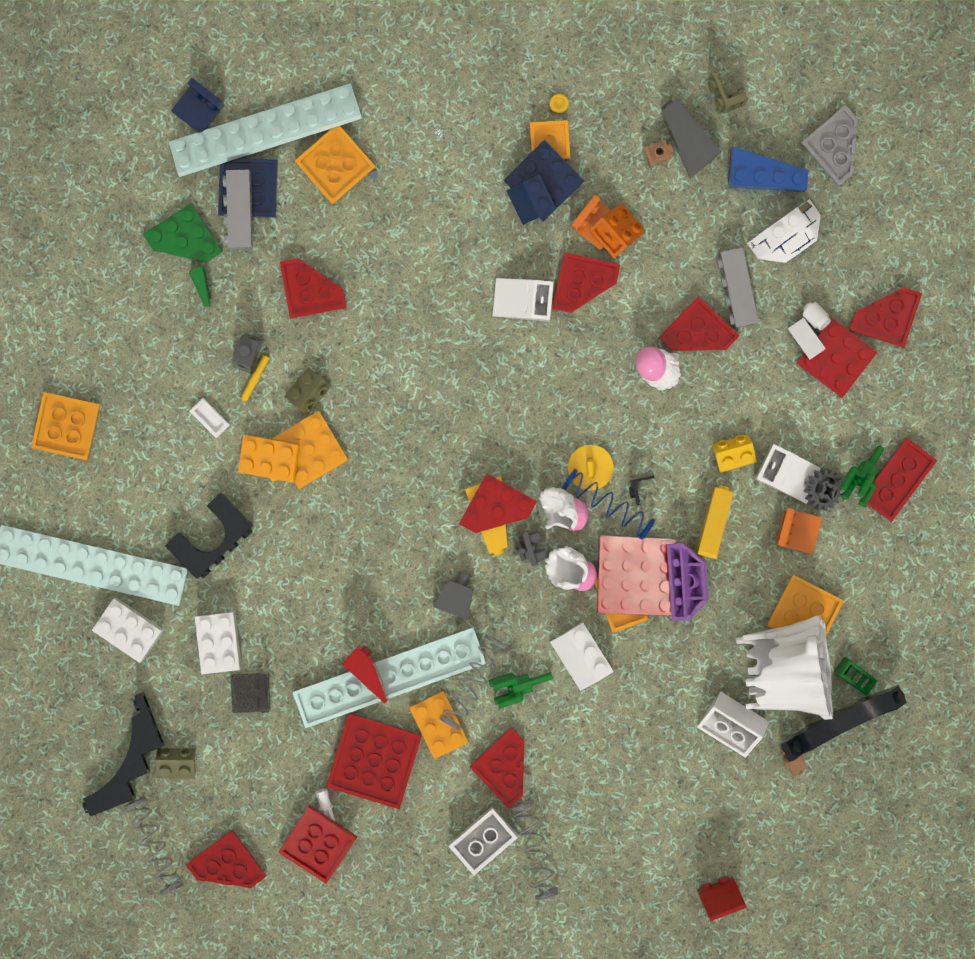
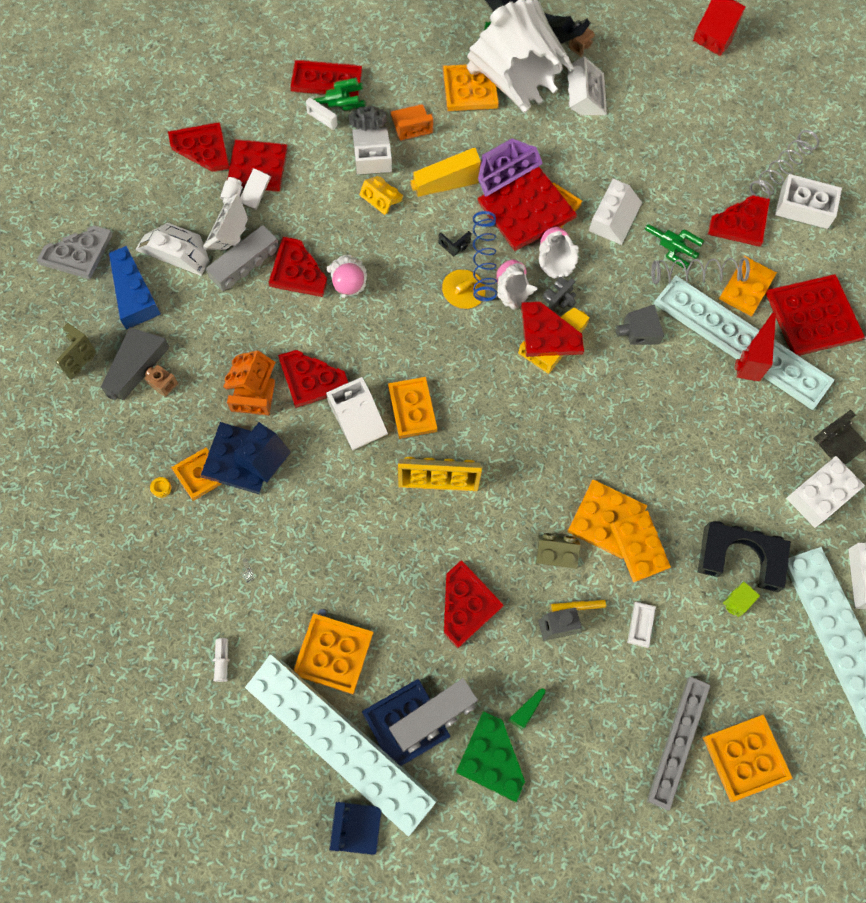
camera: 125 degrees left, 20 degrees down
none -> white wedge [203,194,248,250]
none -> white axle [213,638,230,682]
none -> white tile [306,97,338,130]
none -> light orange plate [388,377,438,439]
none -> yellow slope [398,457,482,491]
none -> light grey plate [647,677,710,811]
none -> lime brick [722,581,760,617]

